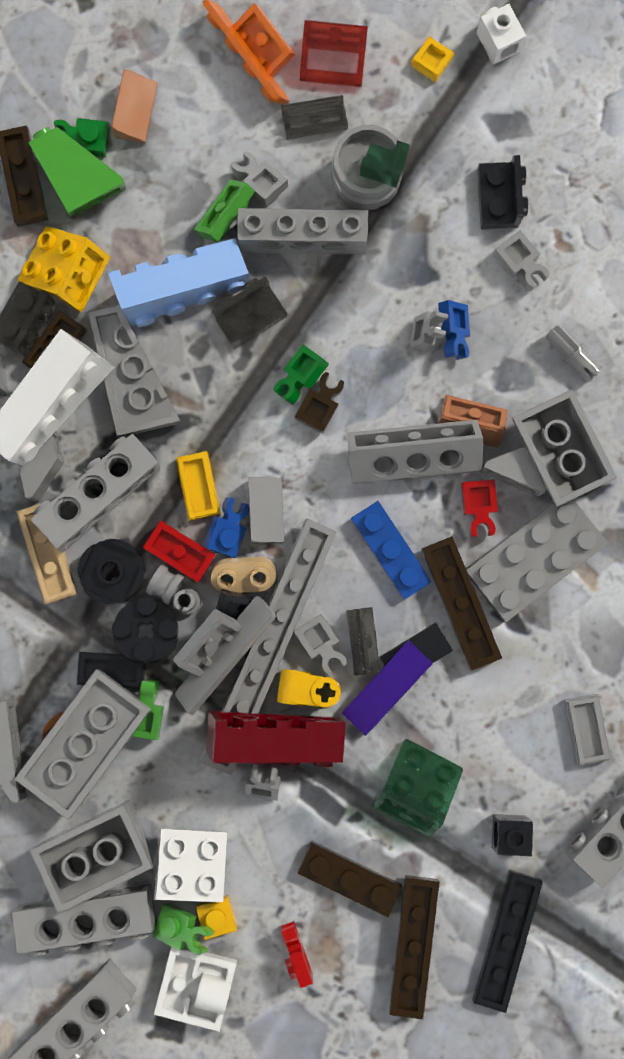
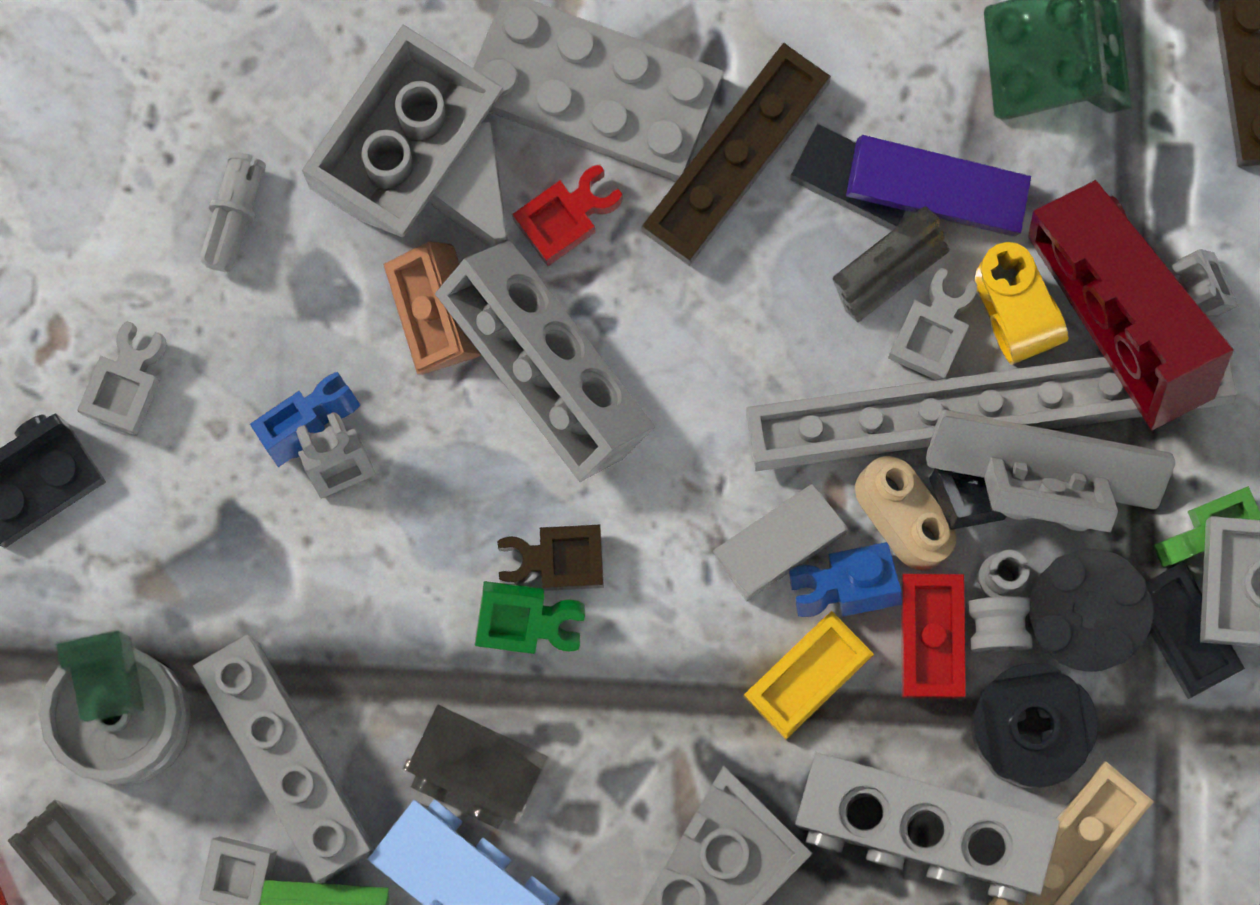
camera: 115 degrees left, 5 degrees down
blue plate [351,501,432,600] -> none

